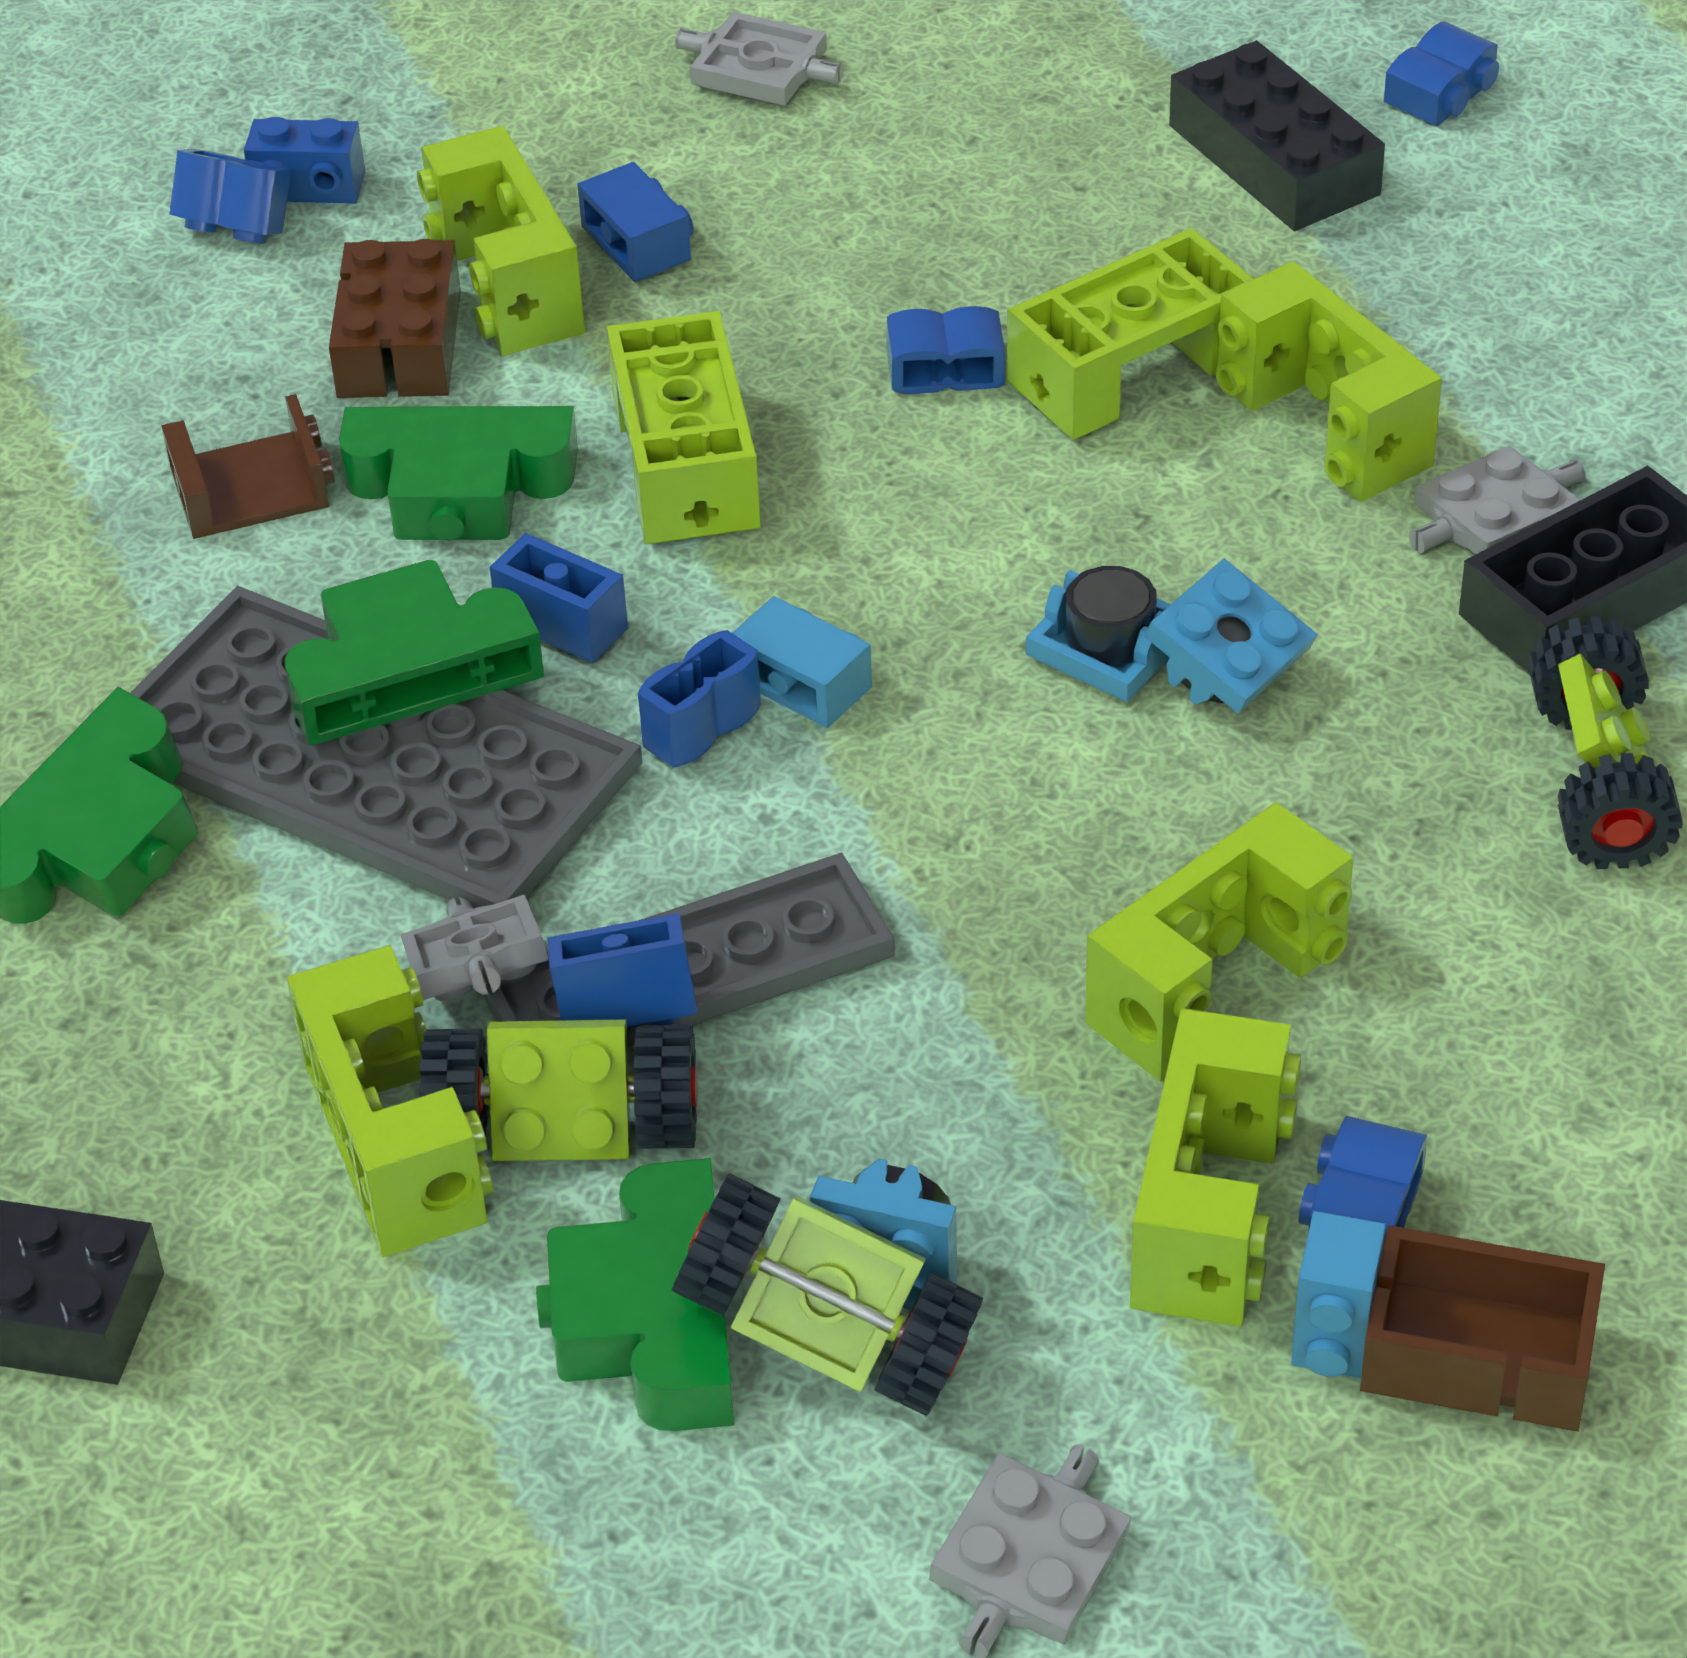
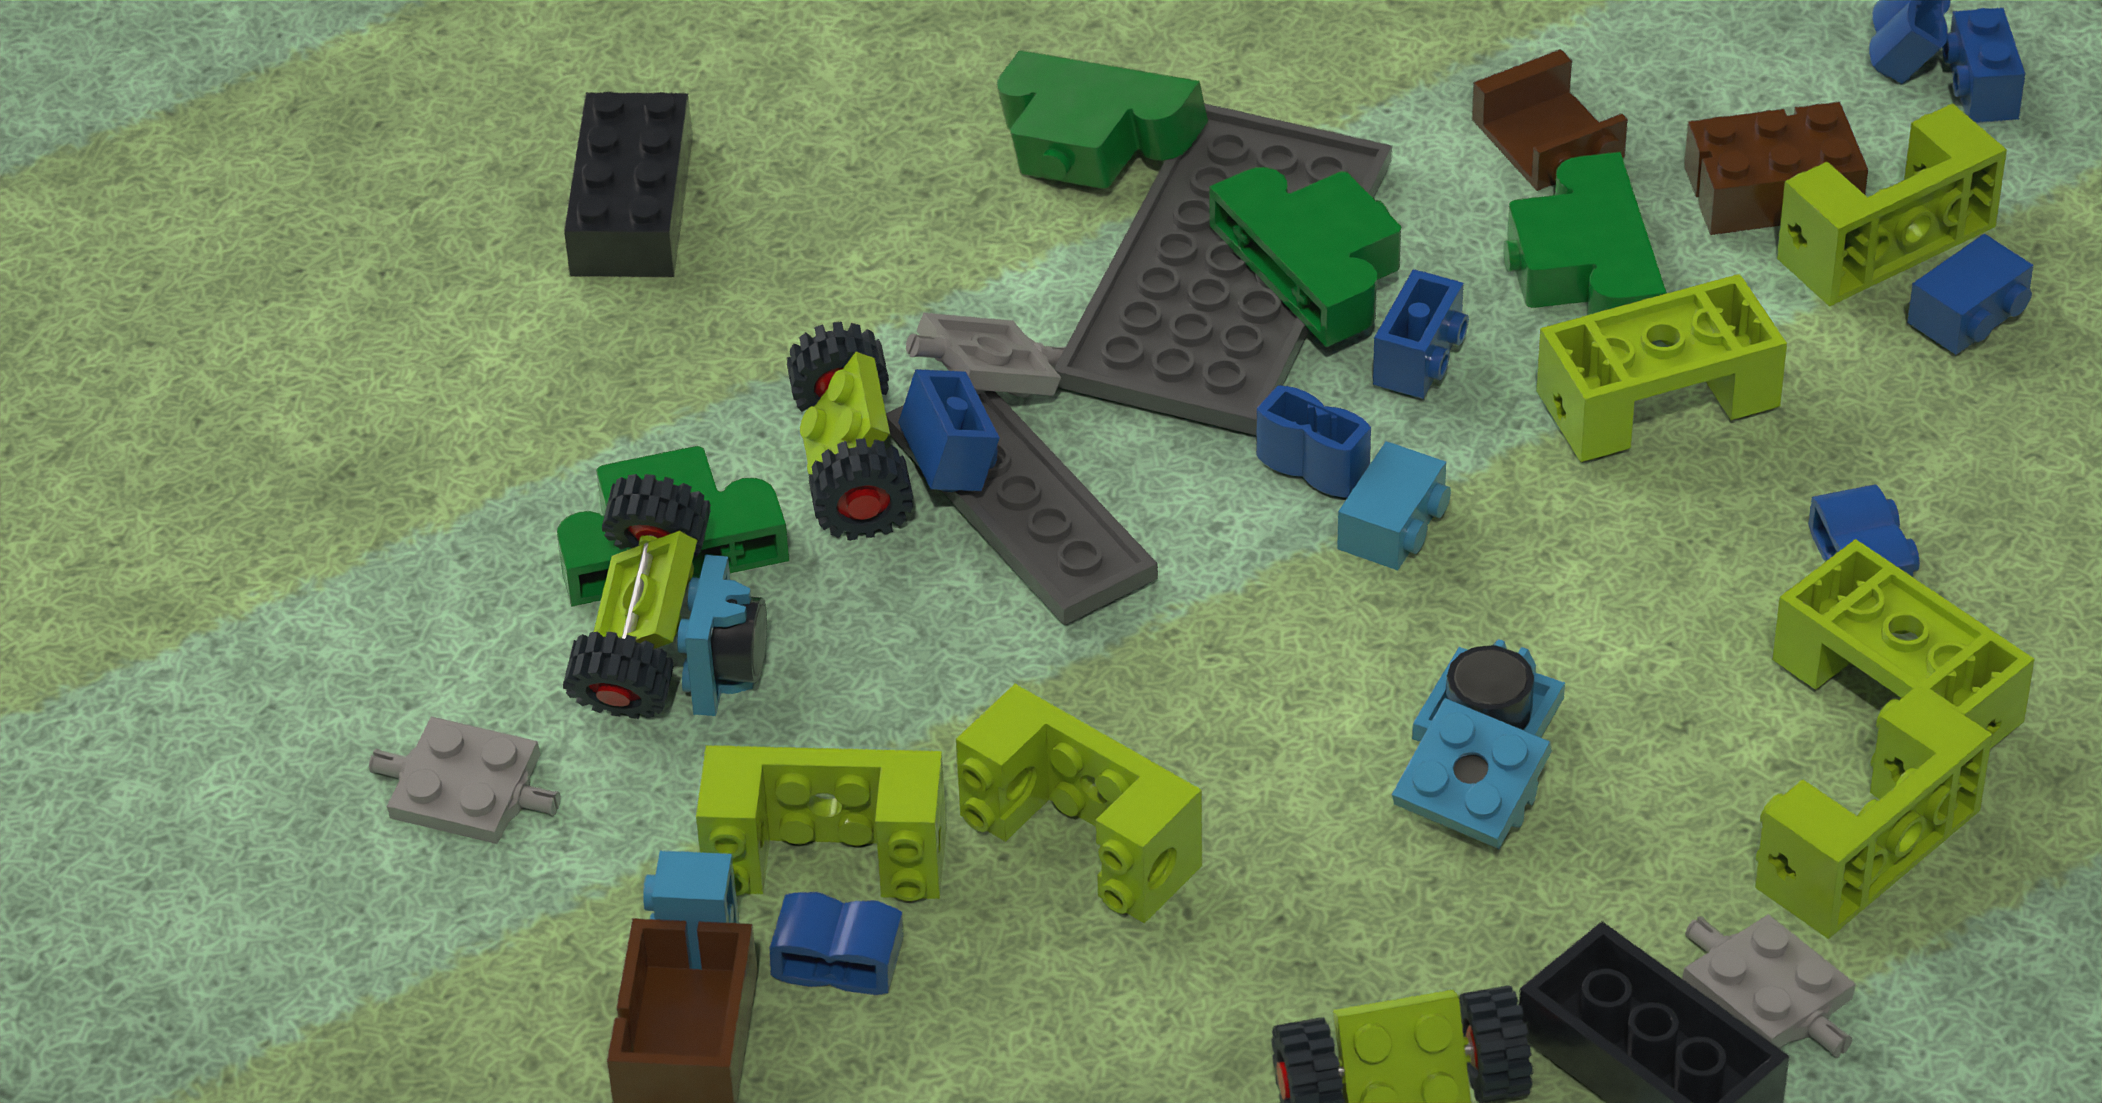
camera: 80 degrees right, 0 degrees up
lime plate [286,944,494,1257] -> none

